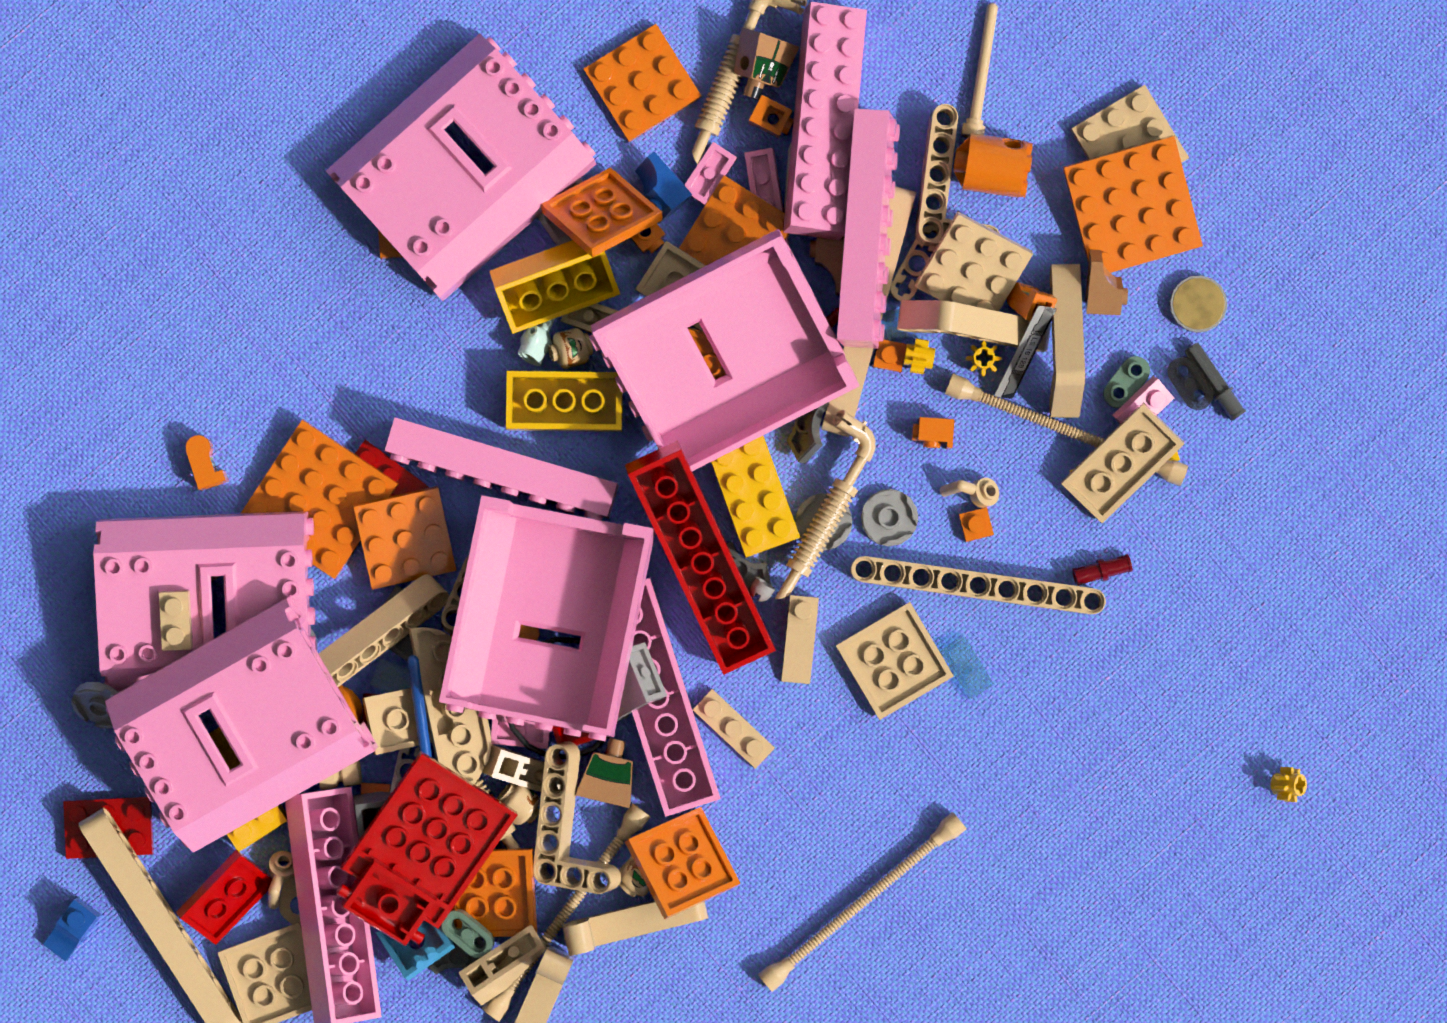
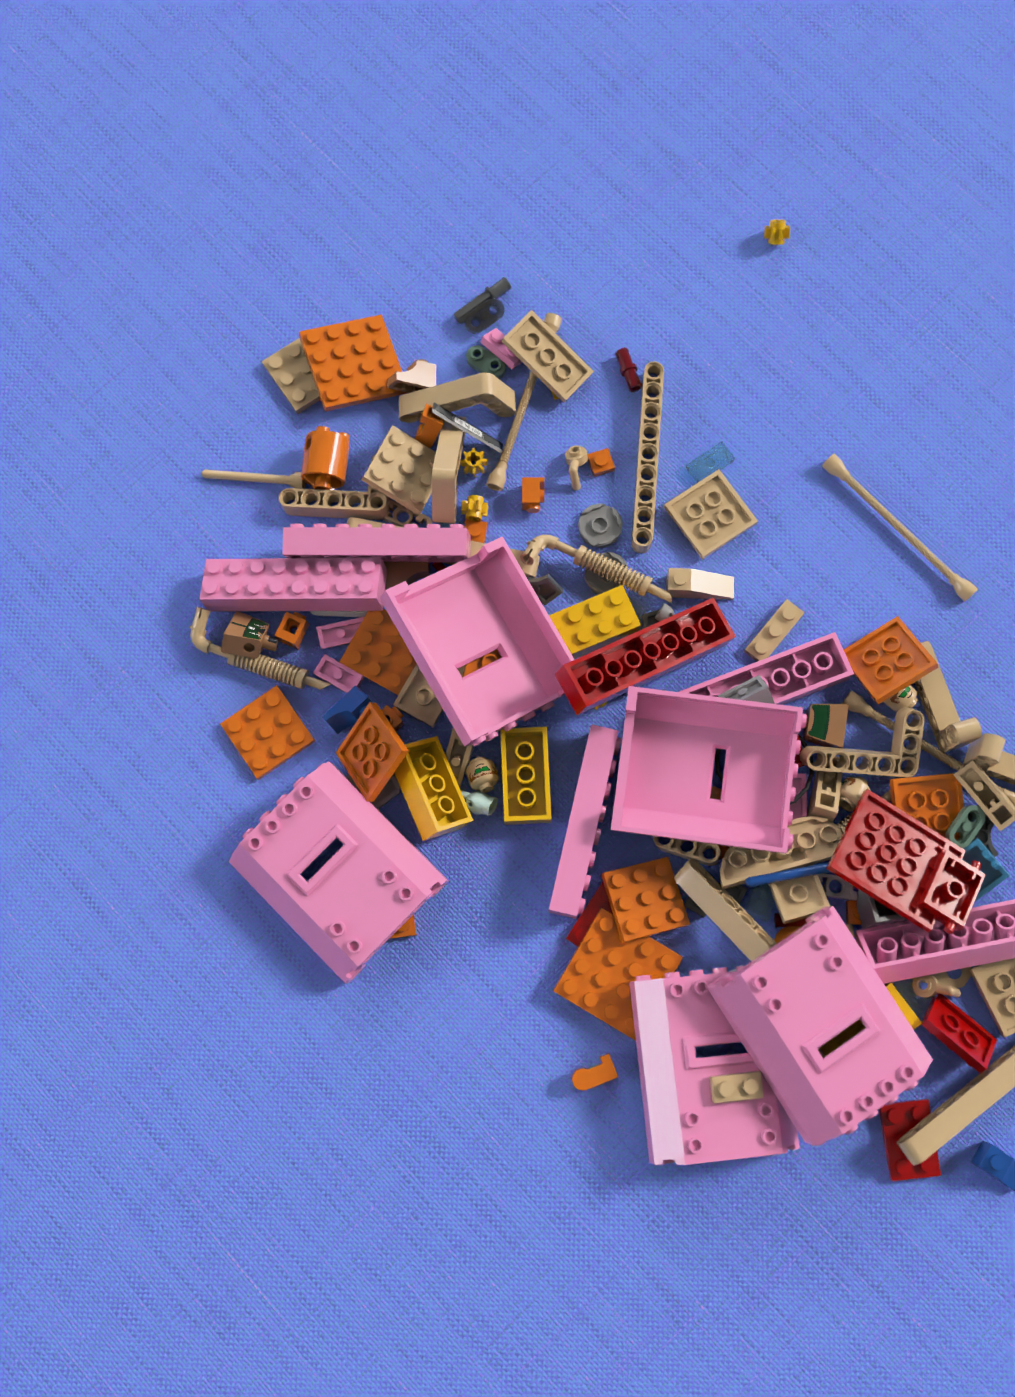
camera: 85 degrees left, 10 degrees down
light grey tile [71,682,119,729] -> none
pearl gold tile [1169,275,1227,333] -> none

